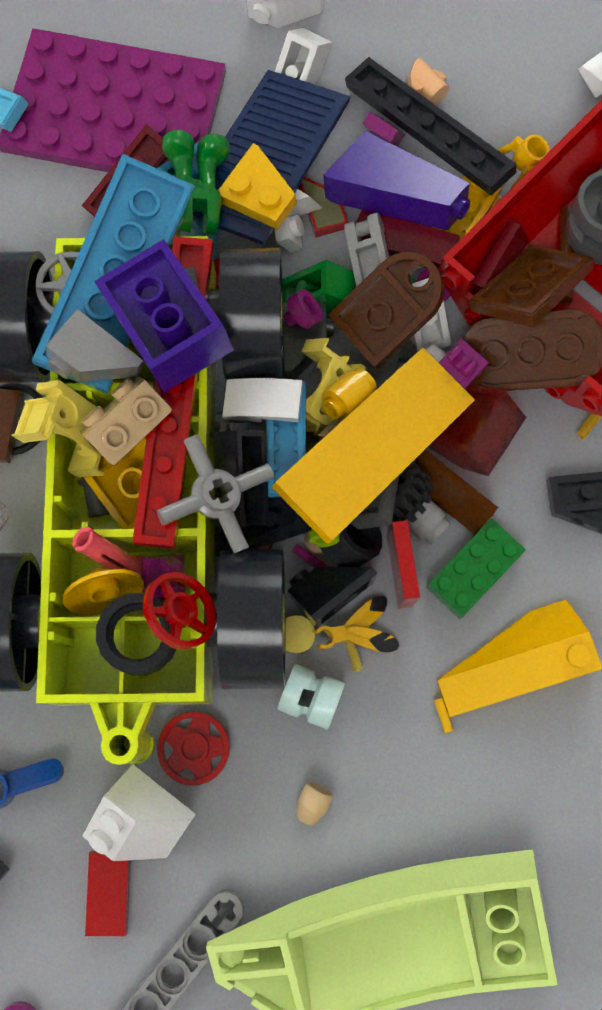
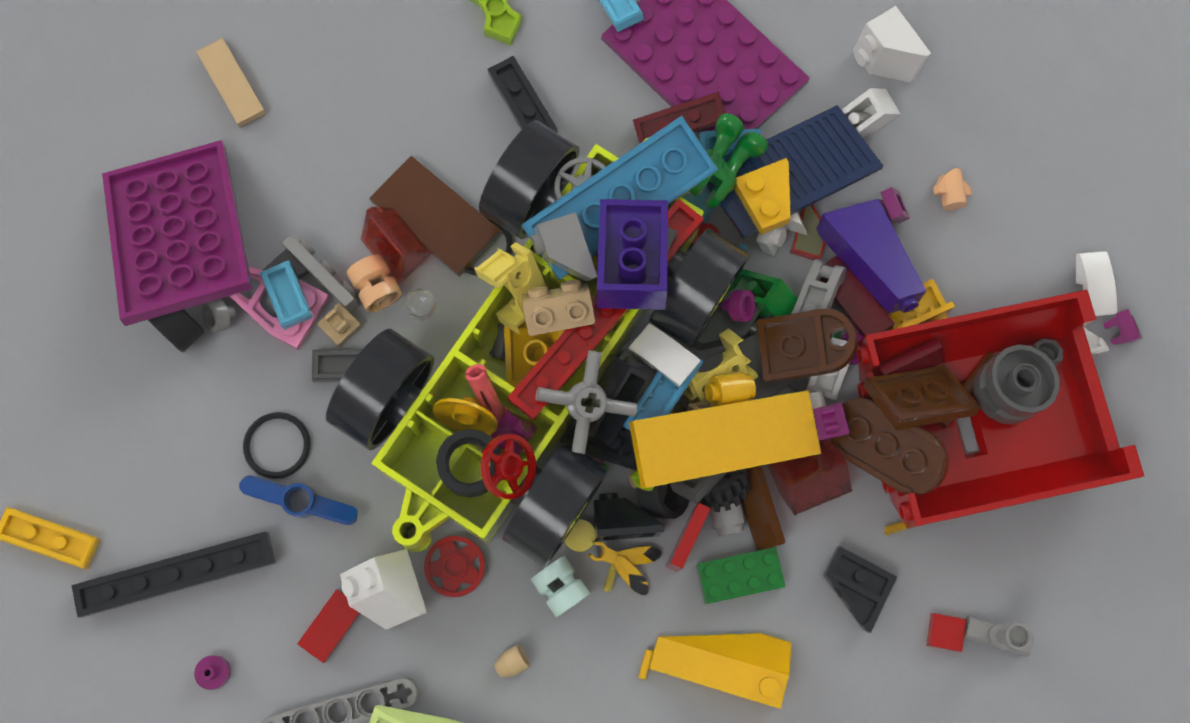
camera: 25 degrees right, 0 degrees up
dark pink leg [291,544,327,568] -> none
black plate [345,57,517,196] -> none
yellow plant [497,134,550,191] -> none

